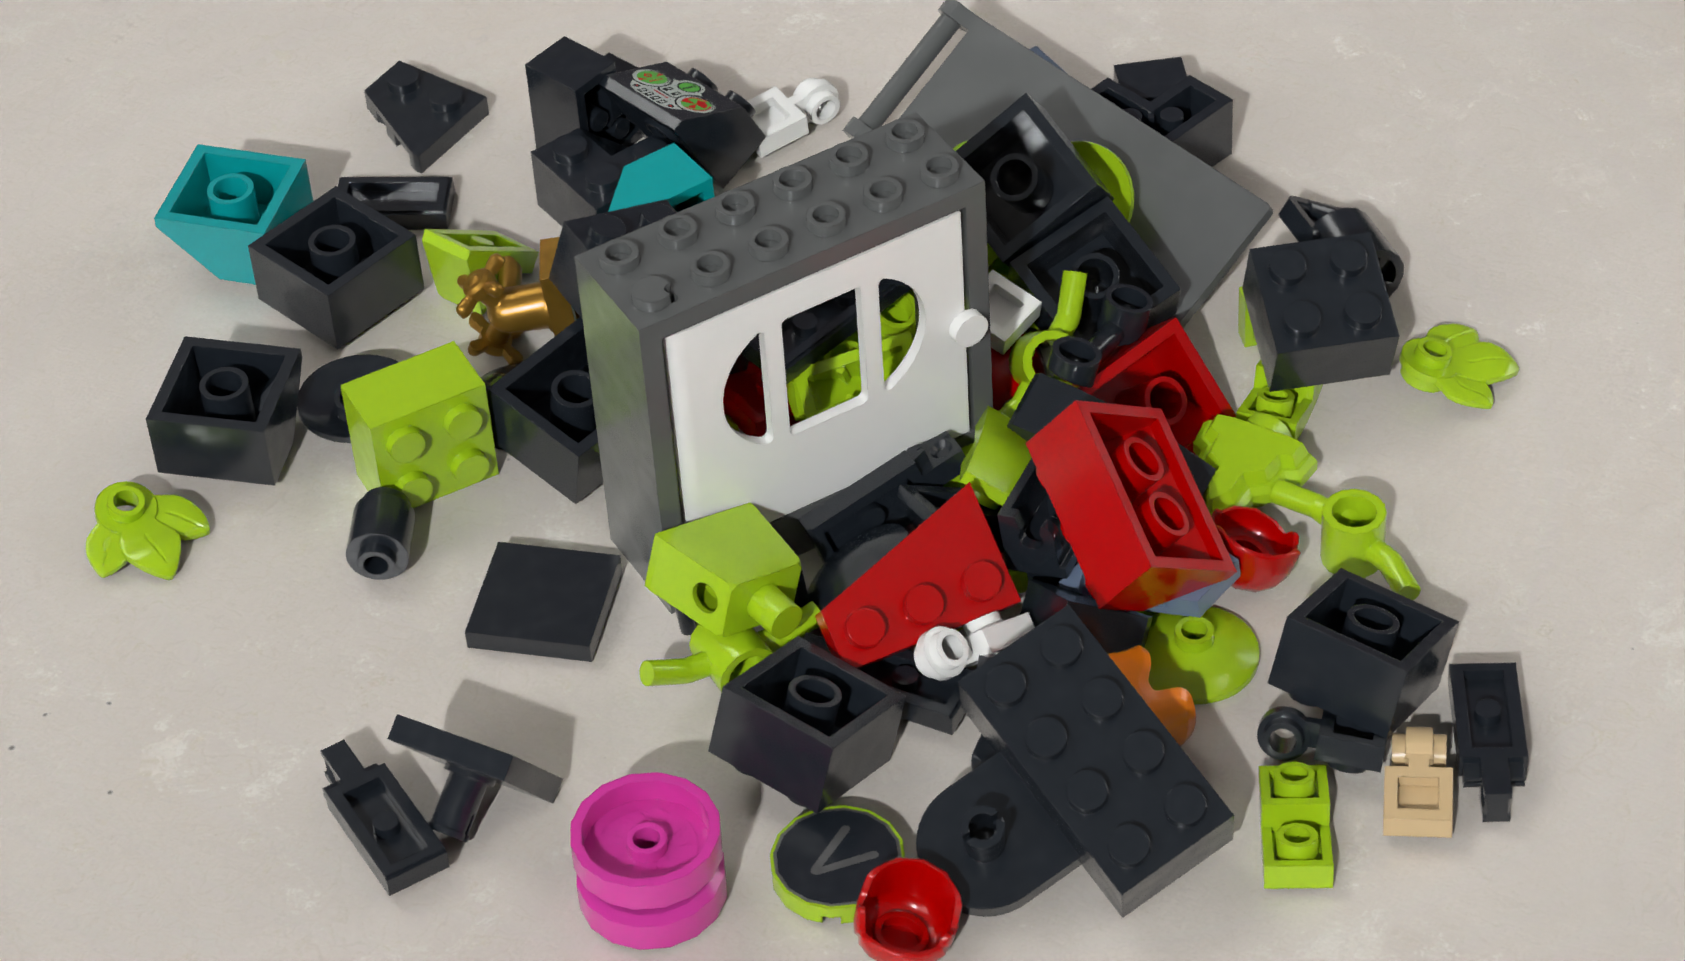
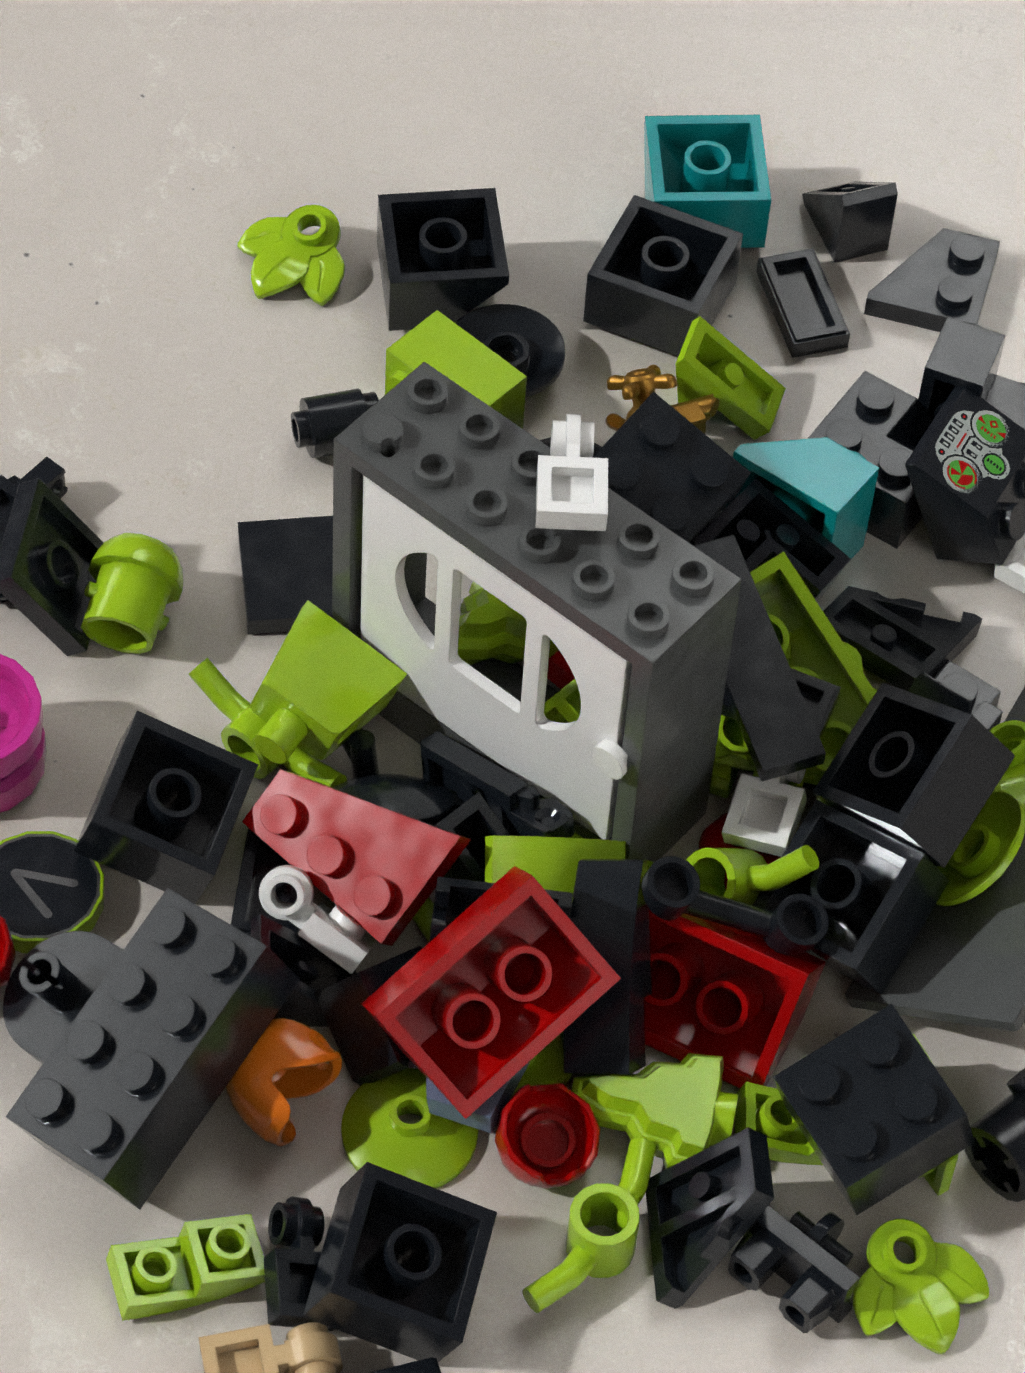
camera: 65 degrees right, 10 degrees up
none -> lime piece [81,533,184,654]
none -> white plate [536,414,608,531]
none -> black wing [646,1127,774,1309]
none -> black hips [728,1205,860,1333]
none -> black slope [802,181,898,263]

